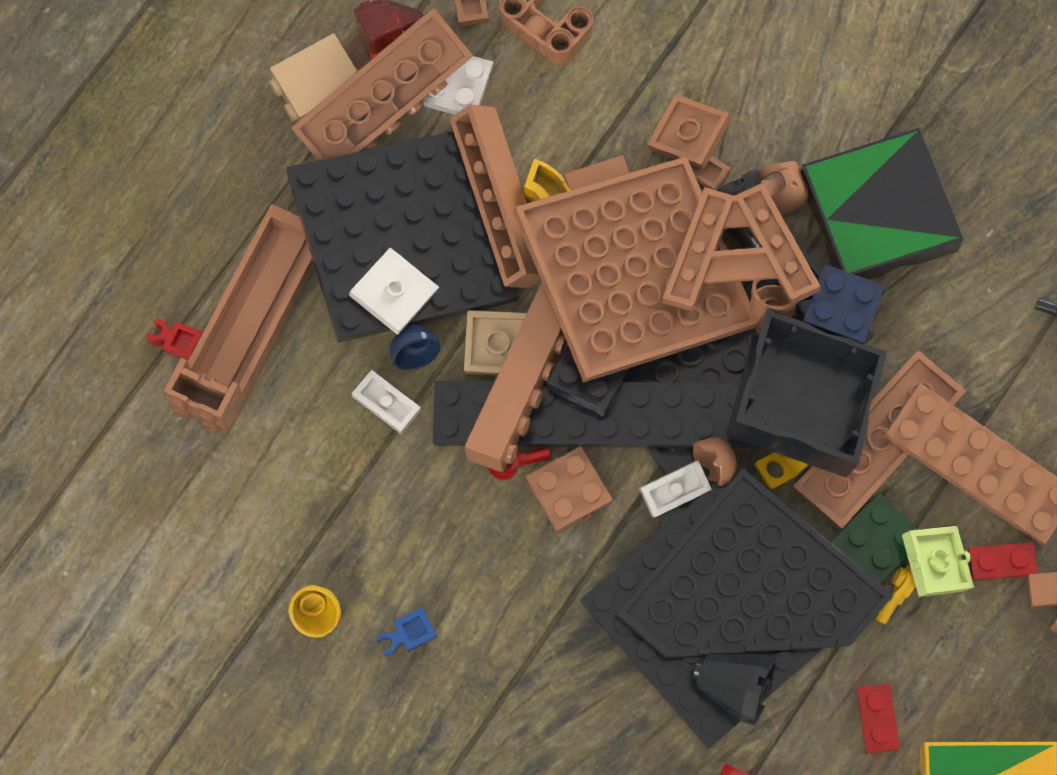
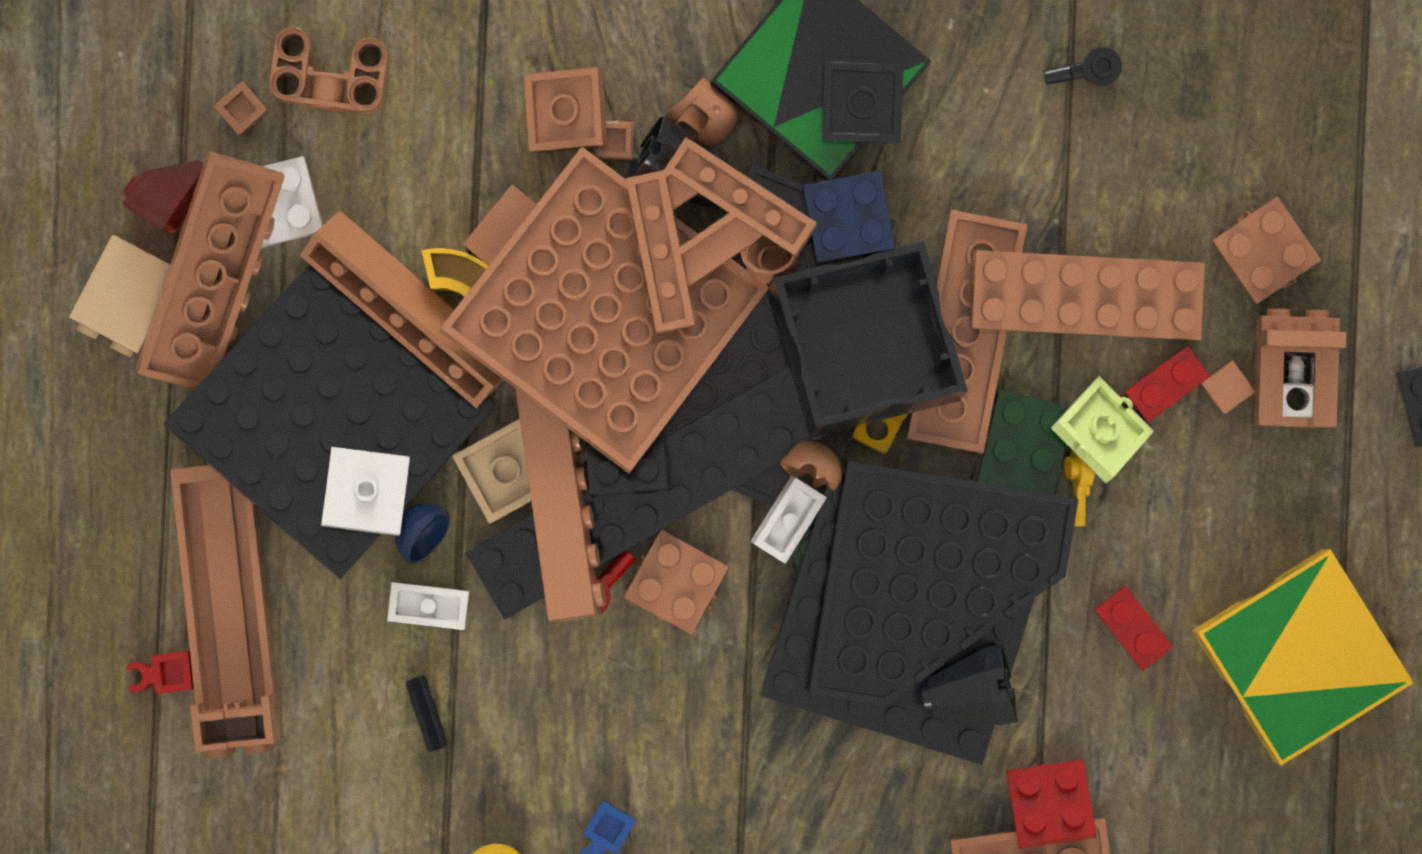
camera: 35 degrees left, 15 degrees up
none -> black axle [406,676,448,752]
none -> black plate [822,62,903,144]

